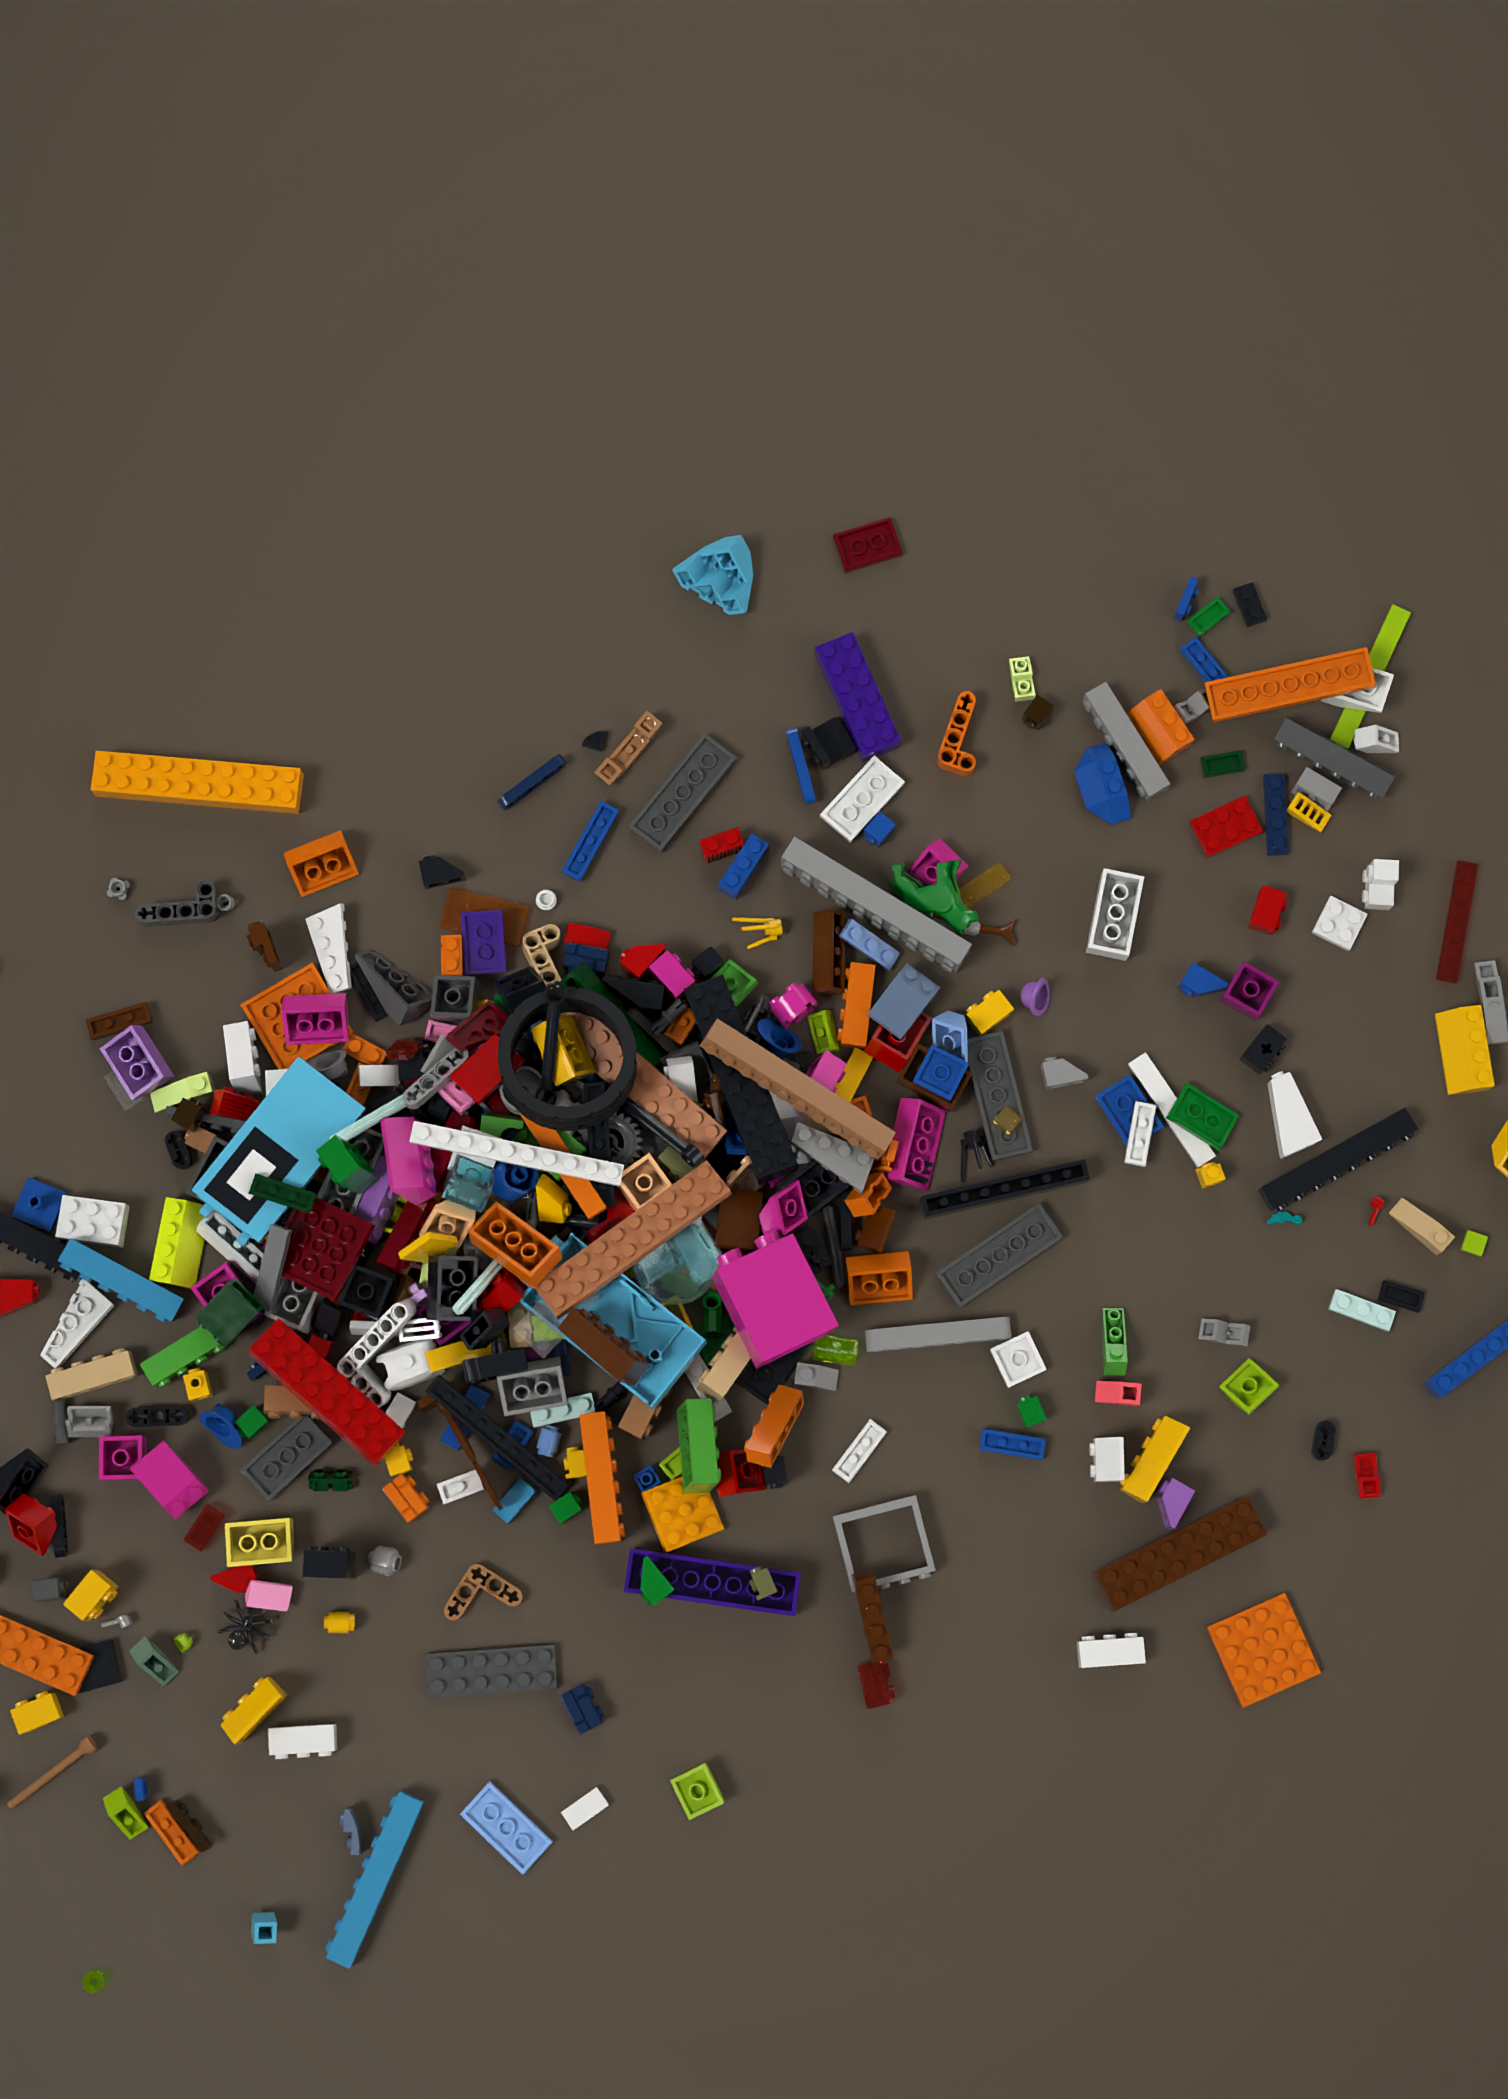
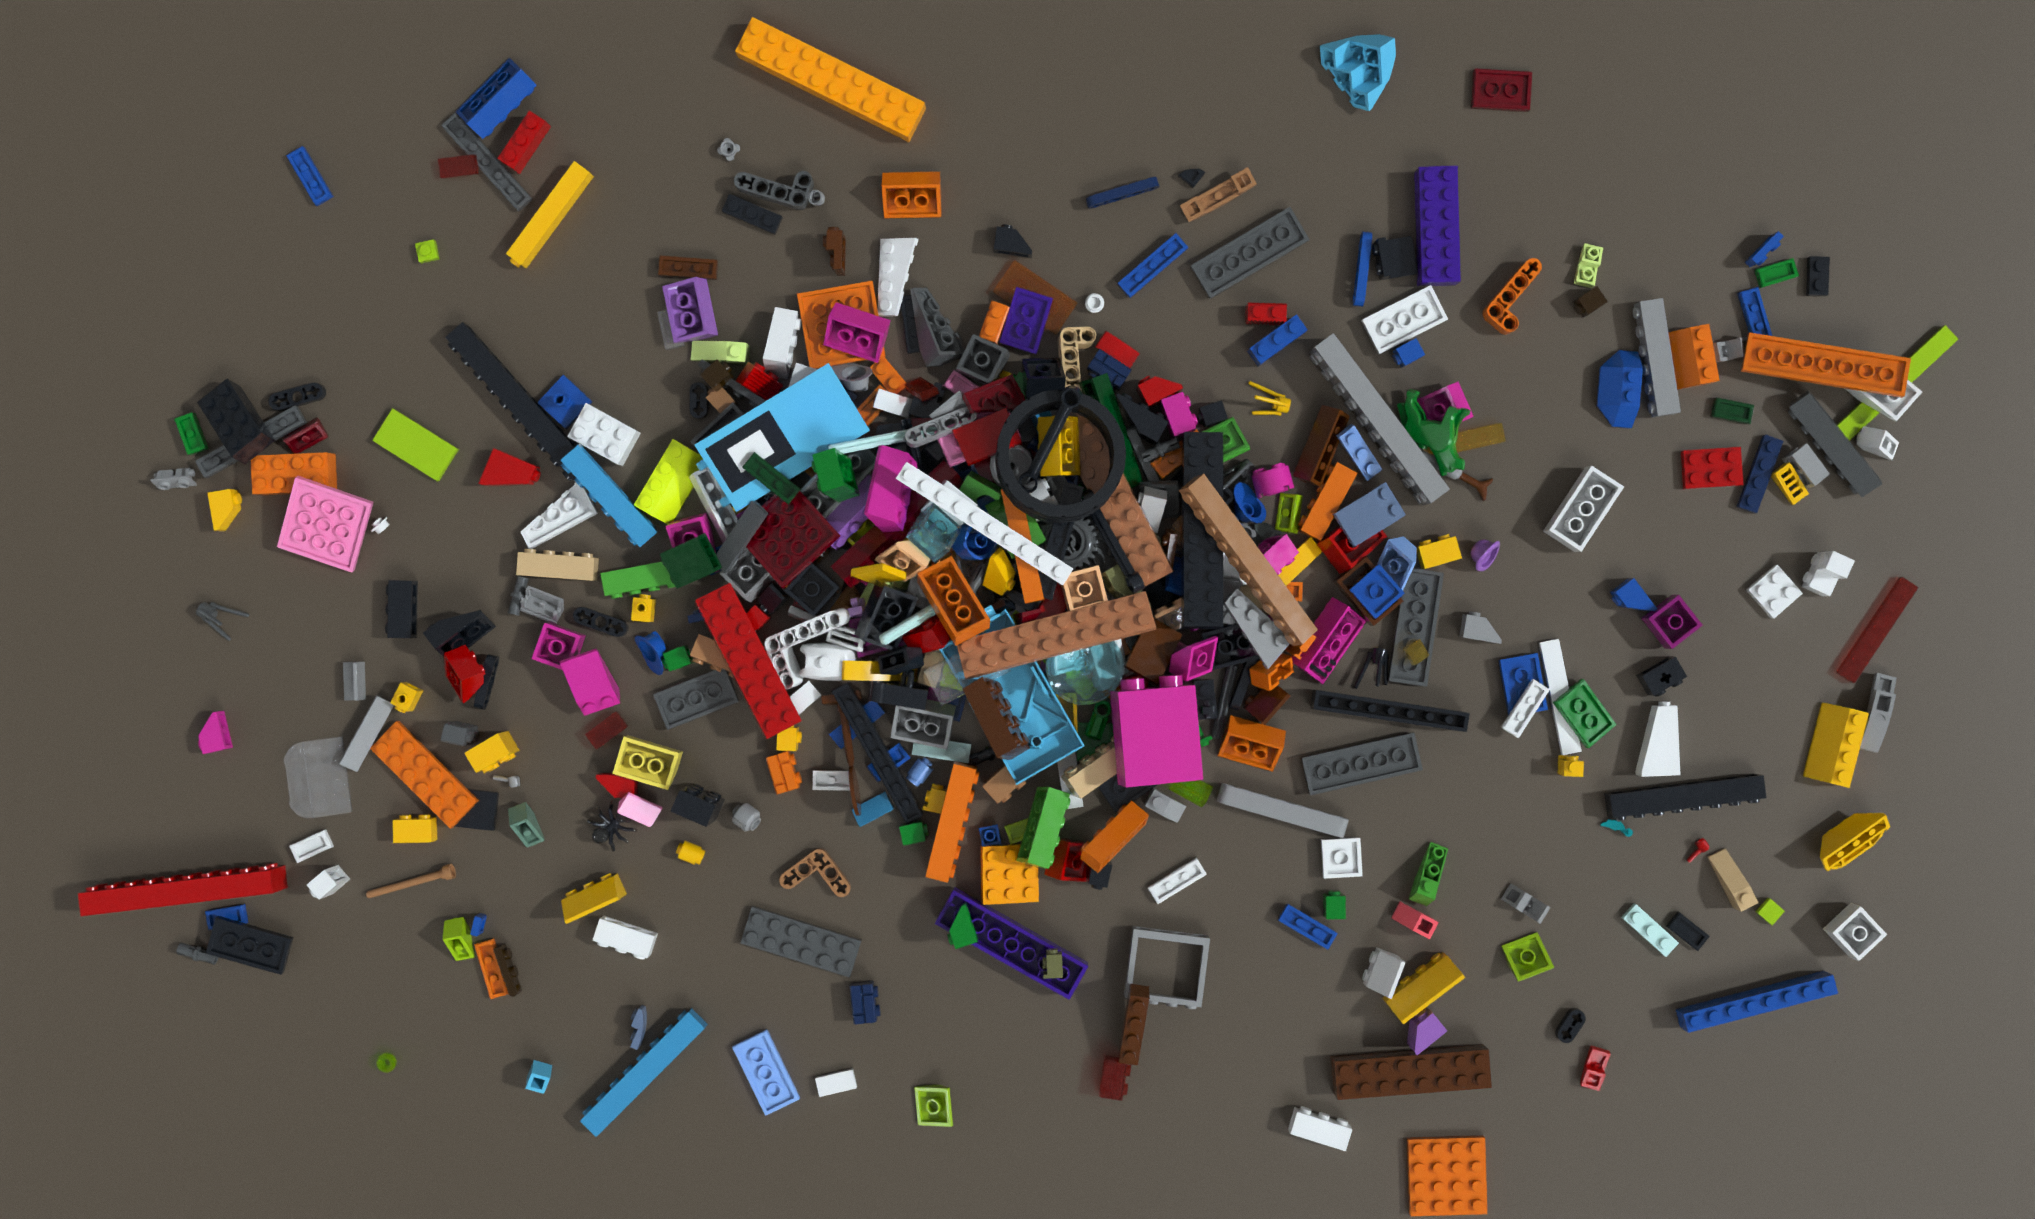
camera: 25 degrees right, 10 degrees up
lime hinge [173,1633,193,1653] -> none
dark green hinge [307,1469,353,1492] -> none
red brick [1248,885,1288,935] -> none
none -> black plate [722,194,783,235]

